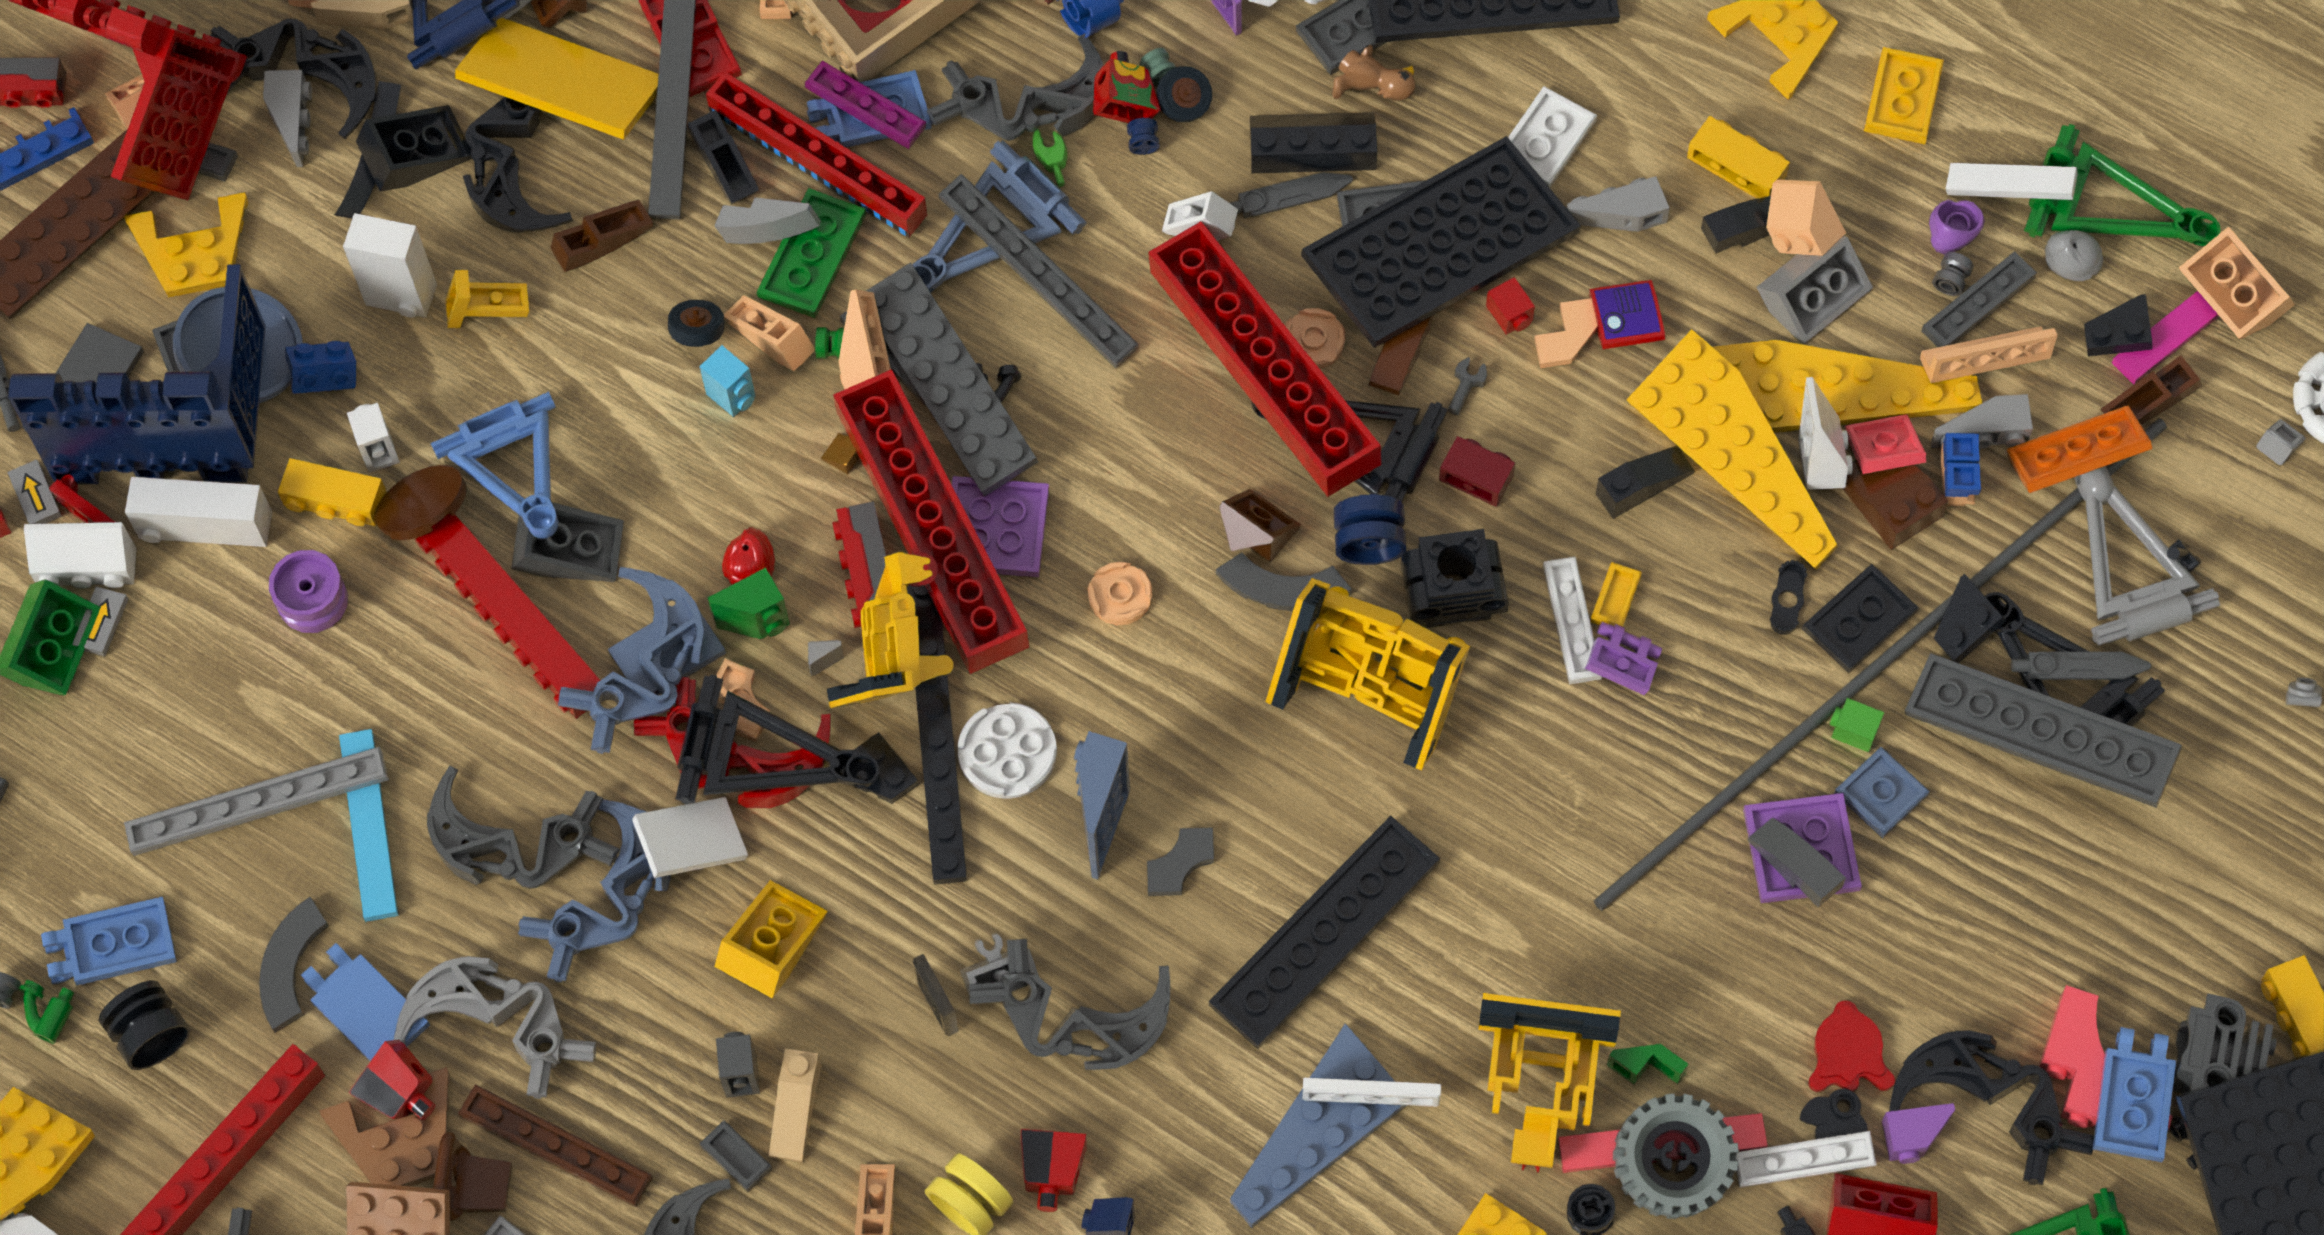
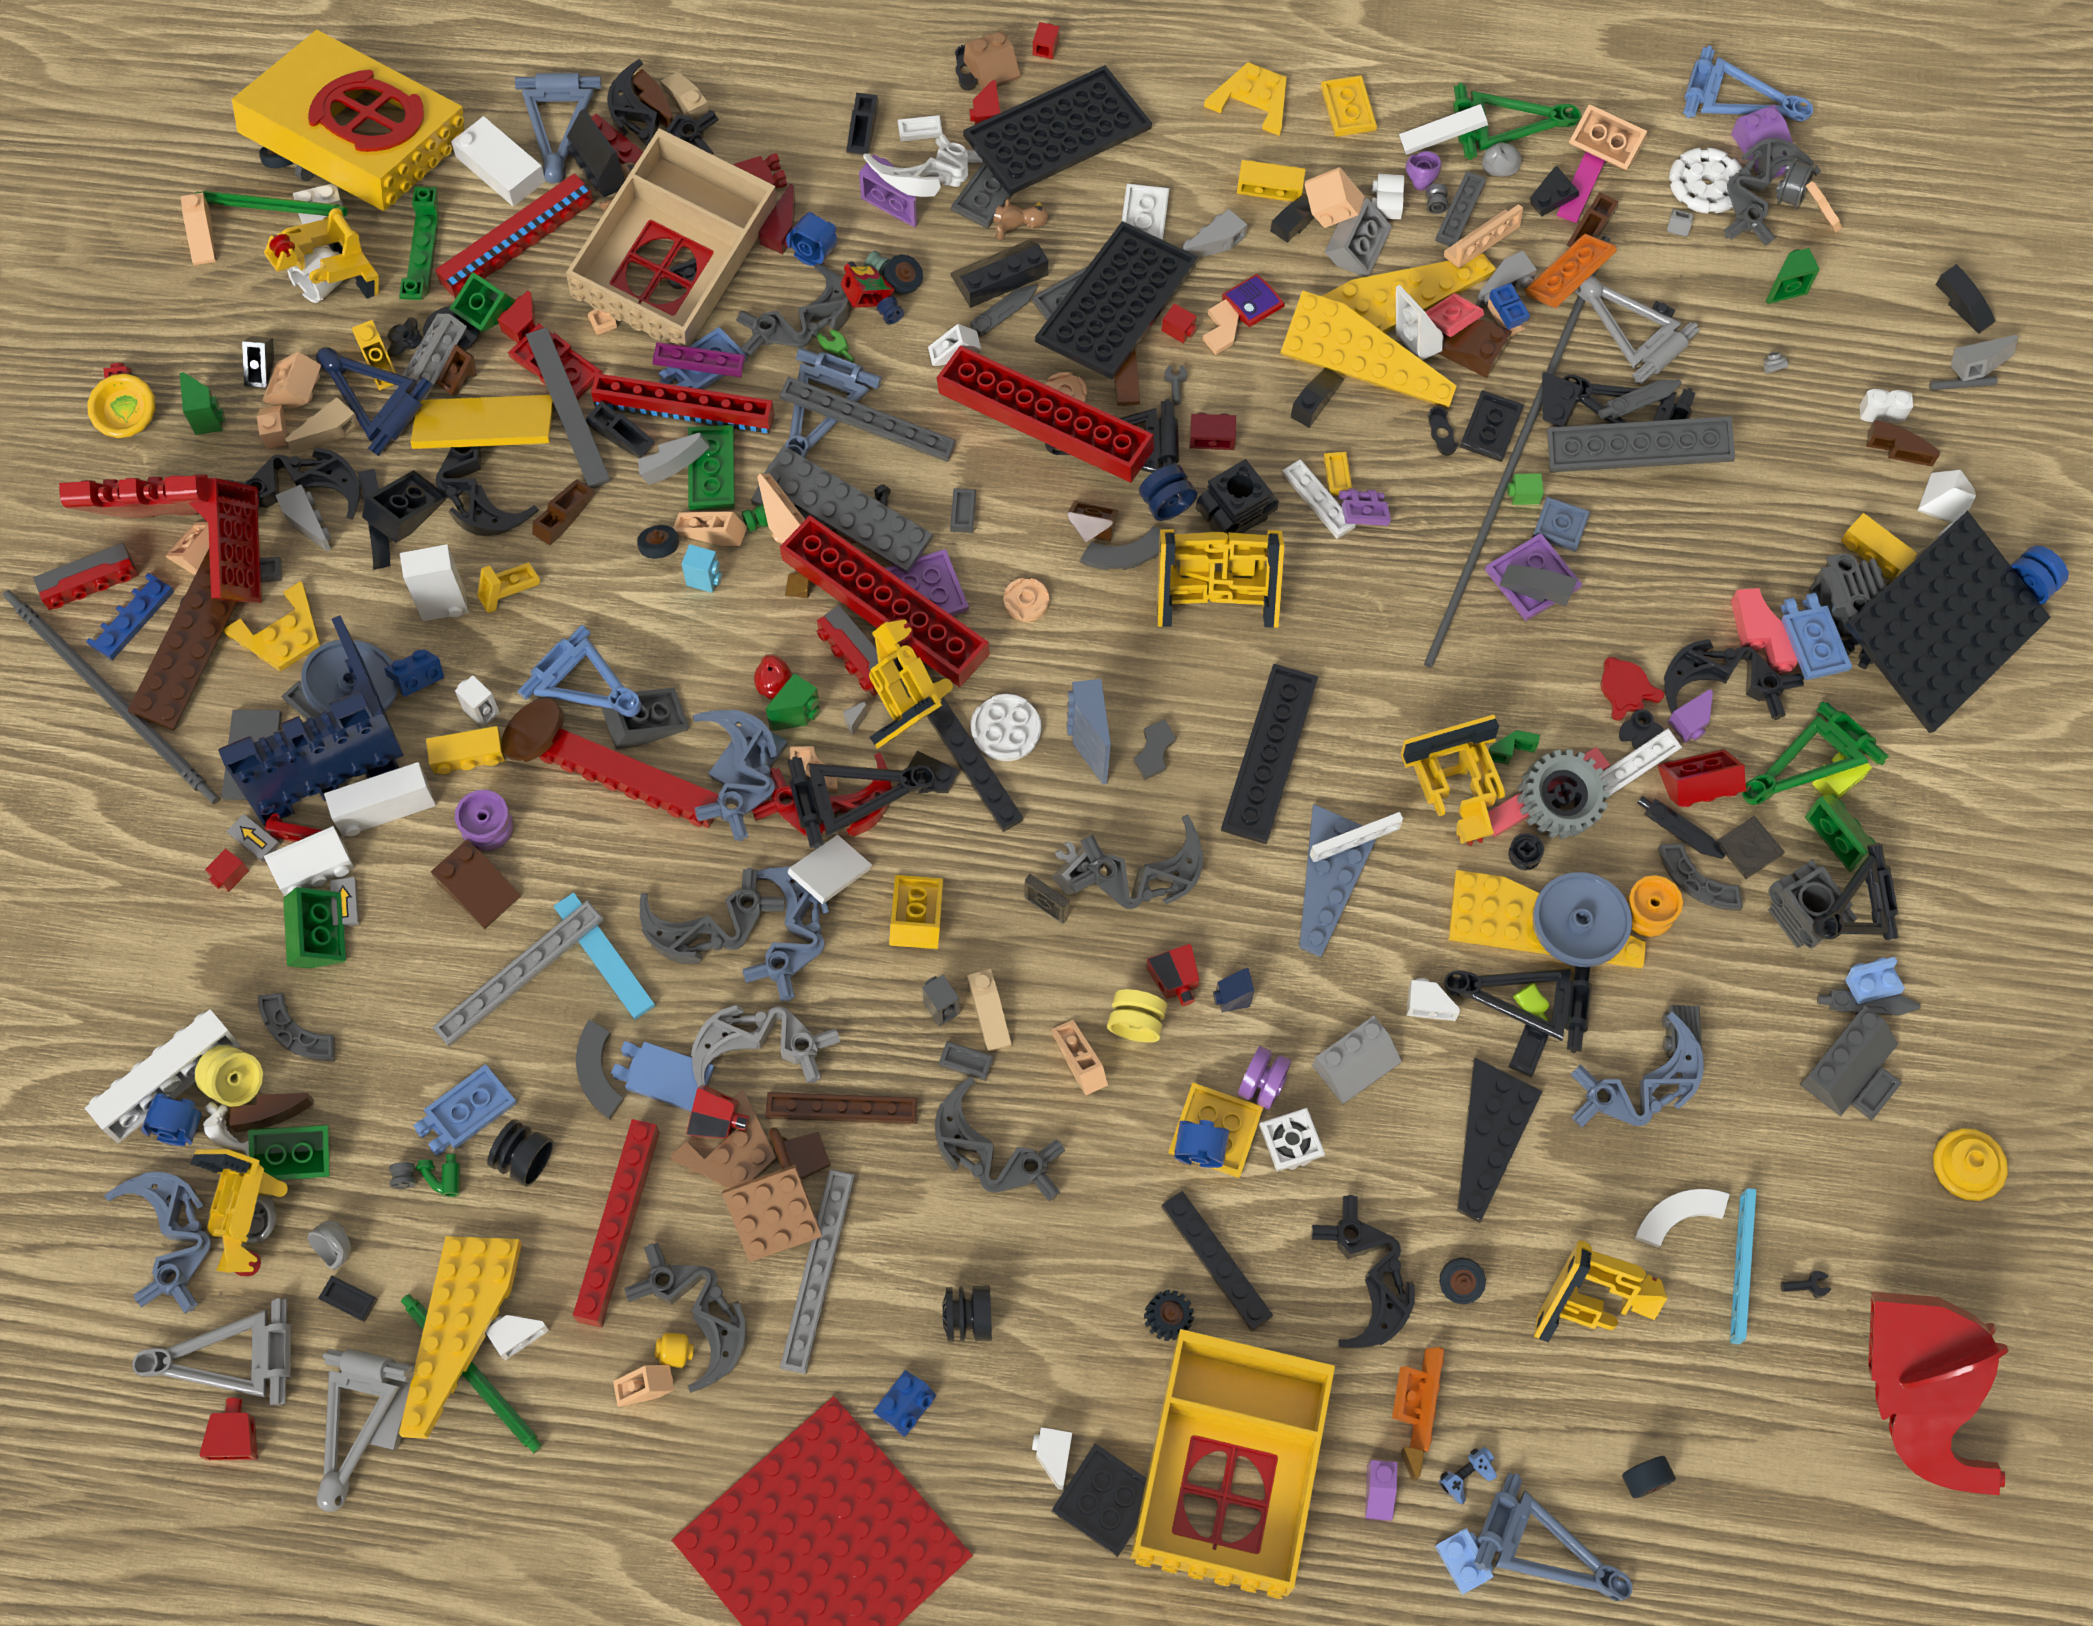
camera: 30 degrees left, 0 degrees up
none -> reddish brown slope [430,839,521,929]
none -> dark grey tile [950,488,976,533]
none -> white brick [1372,174,1404,220]

